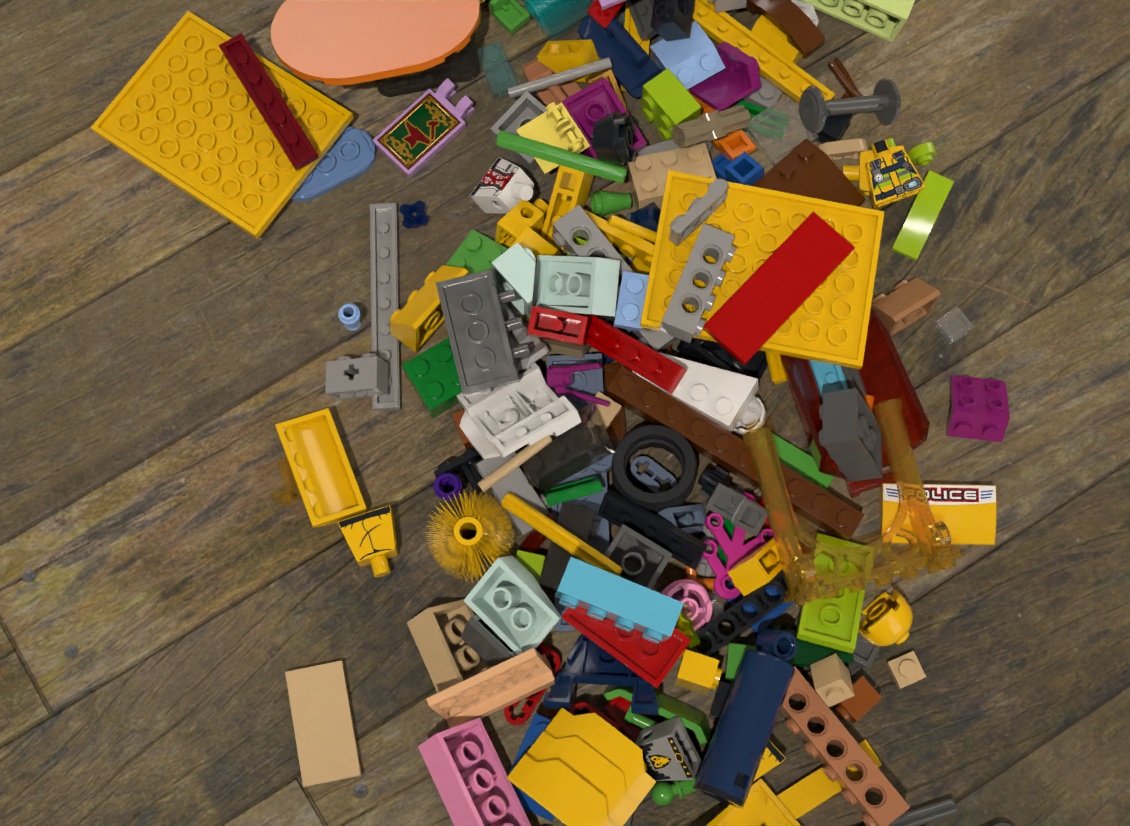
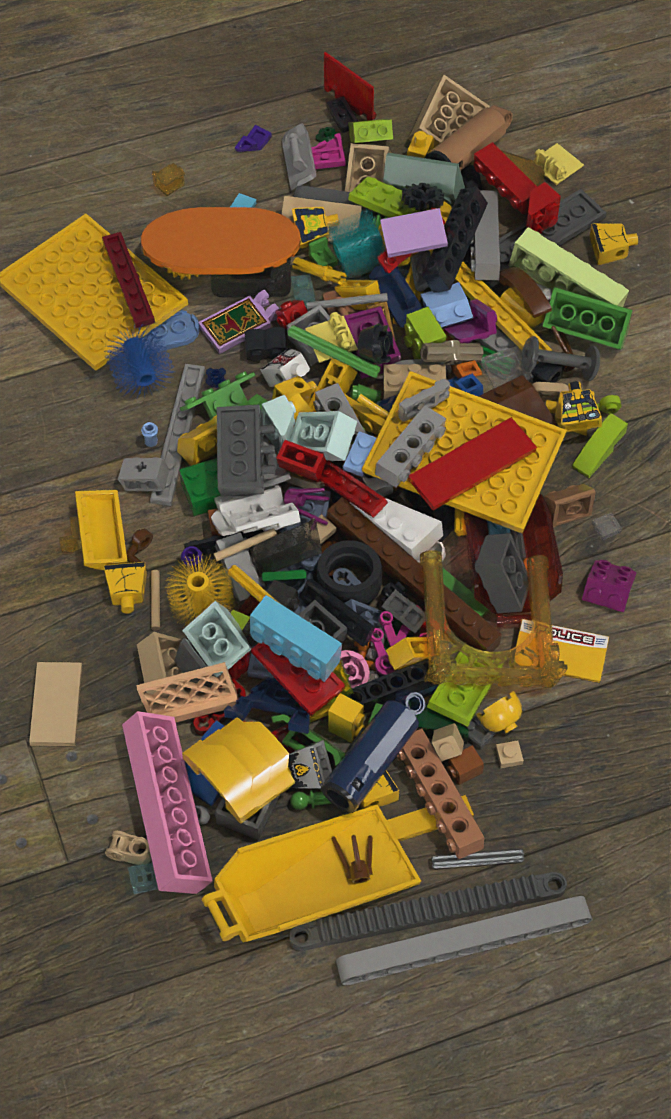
camera: 10 degrees right, 15 degrees down
none -> blue piece [104,325,174,398]
none -> reddish brown plate [126,528,153,563]
none -> tan bar [151,570,160,631]
none -> bright green bracket [180,371,255,419]
none -> black brick [244,327,287,362]
none -> red brick [275,300,308,330]
none -> yellow pin [292,257,346,285]
none -> bright green slope [543,287,633,350]

